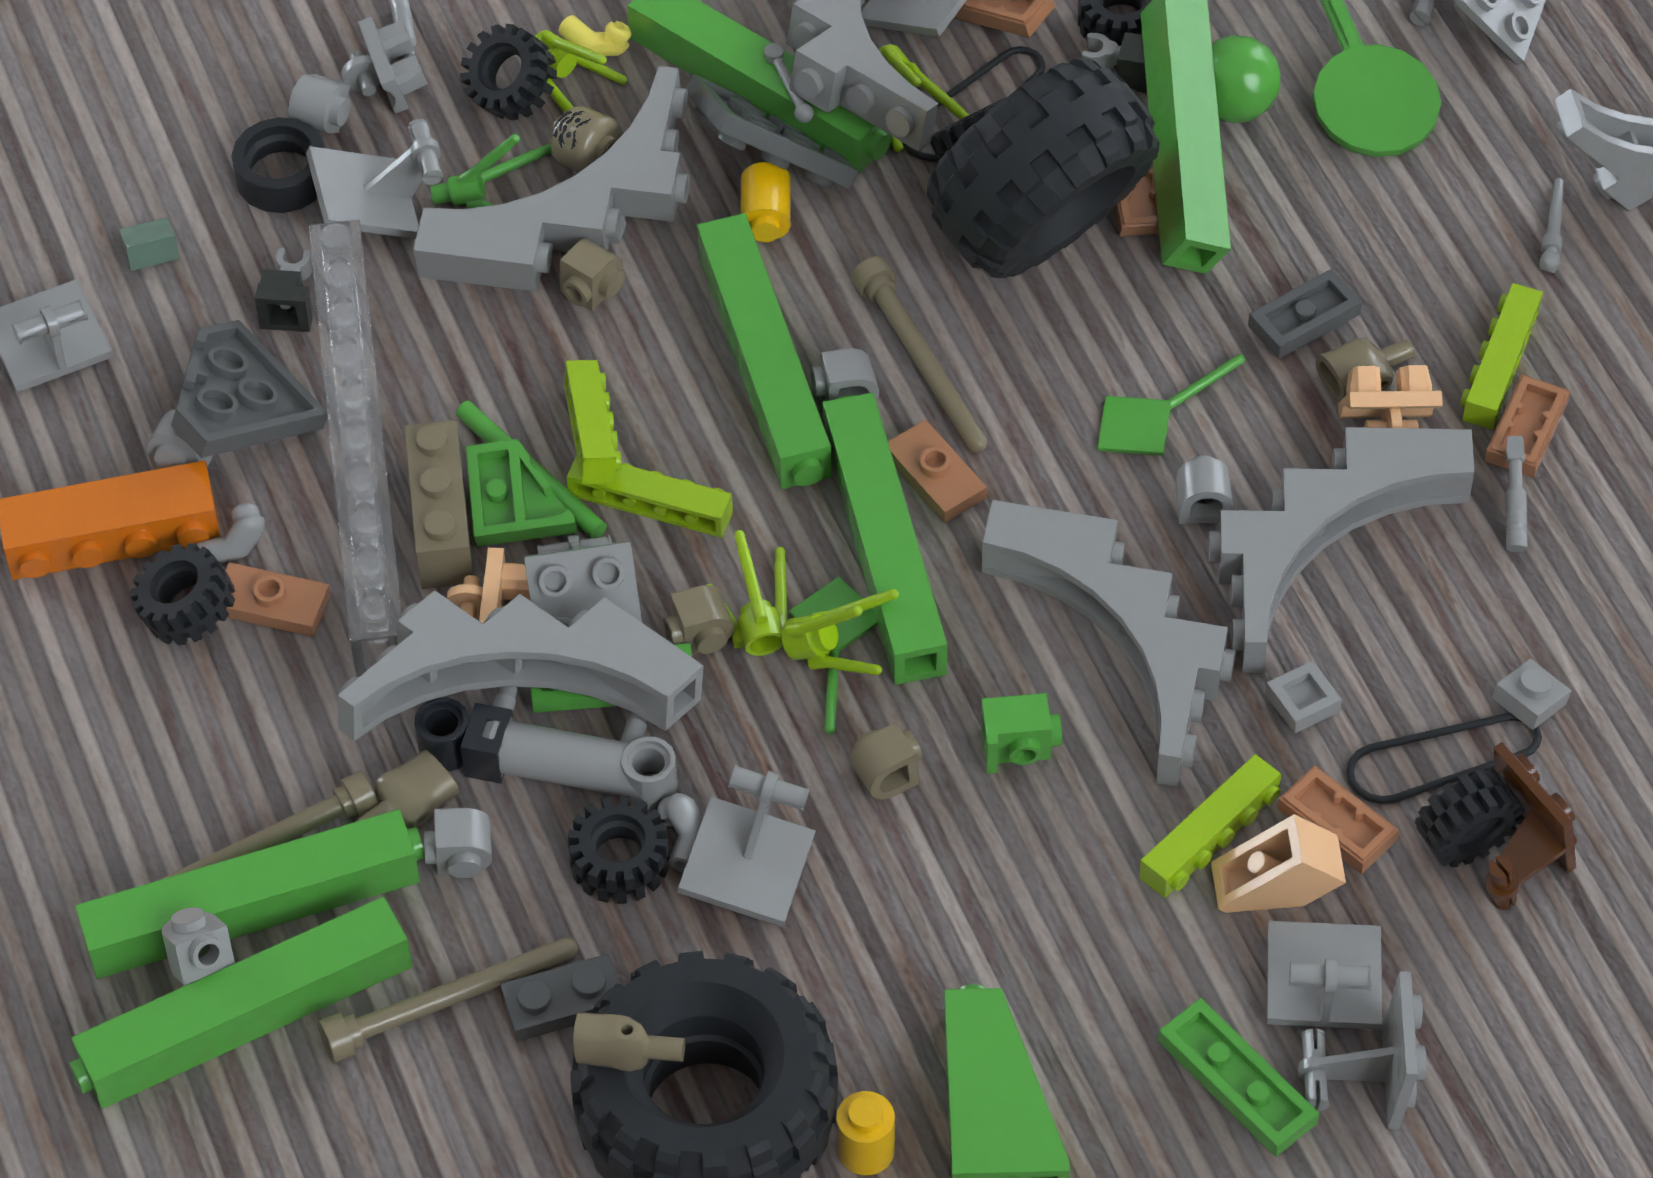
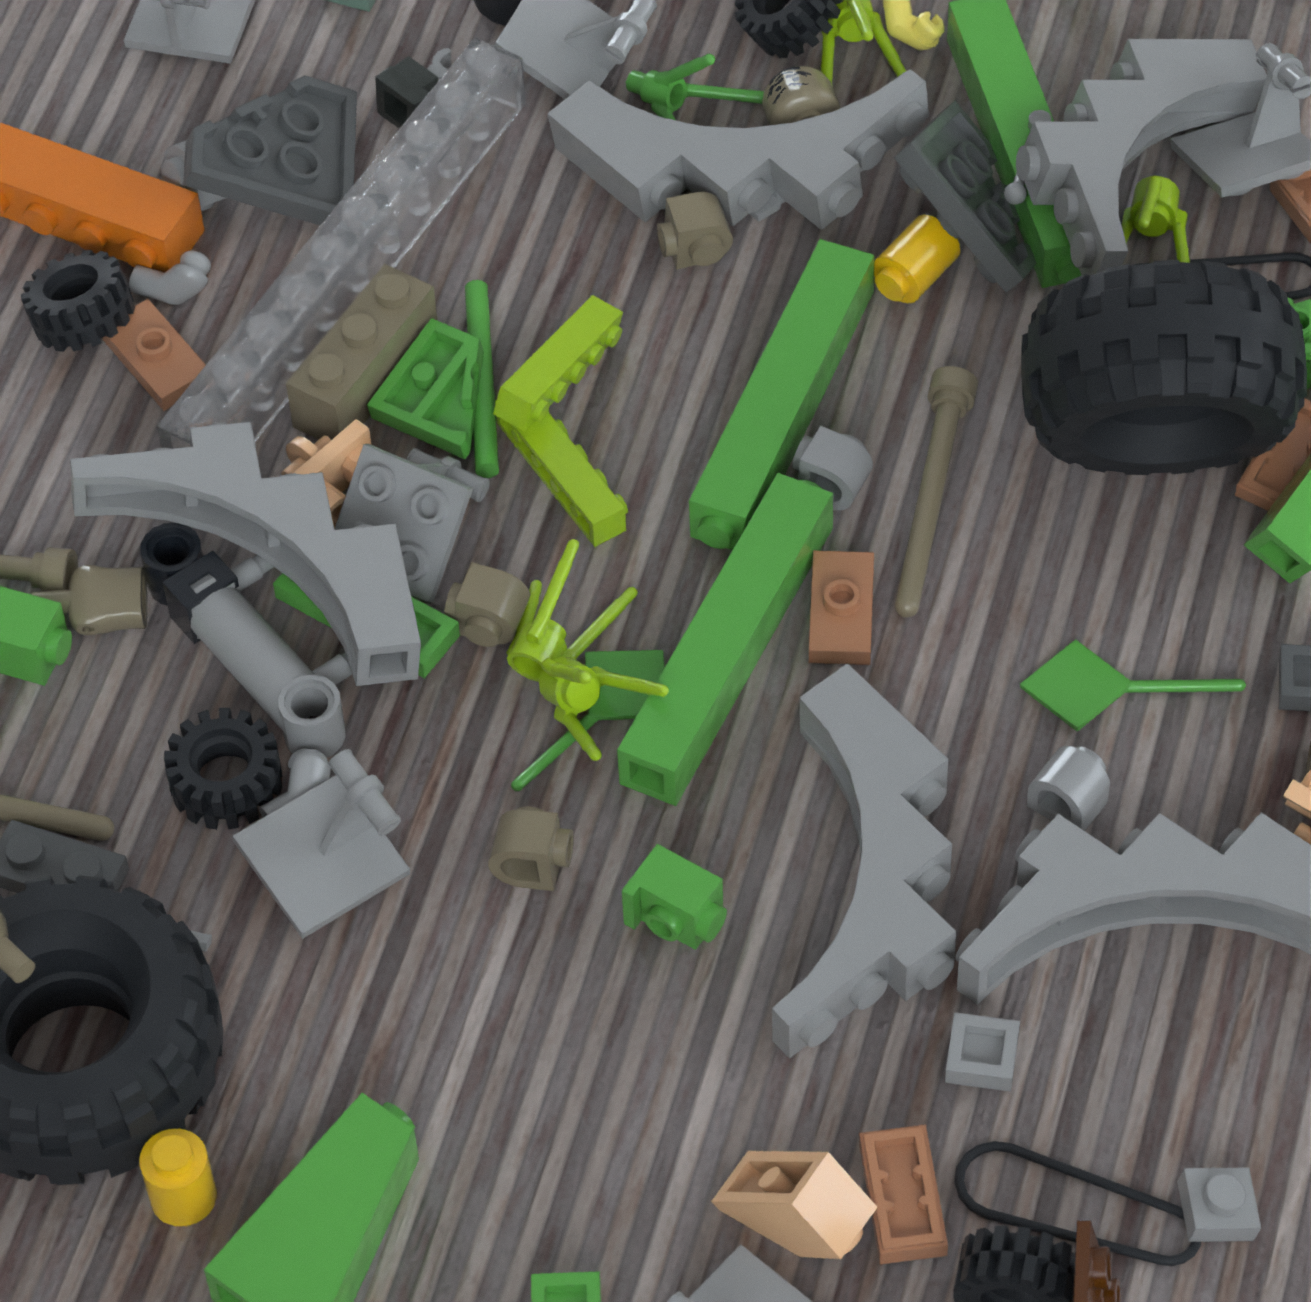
camera: 40 degrees right, 0 degrees up
light grey plate [424,808,492,878] -> none
lime piece [1139,754,1281,898] -> none

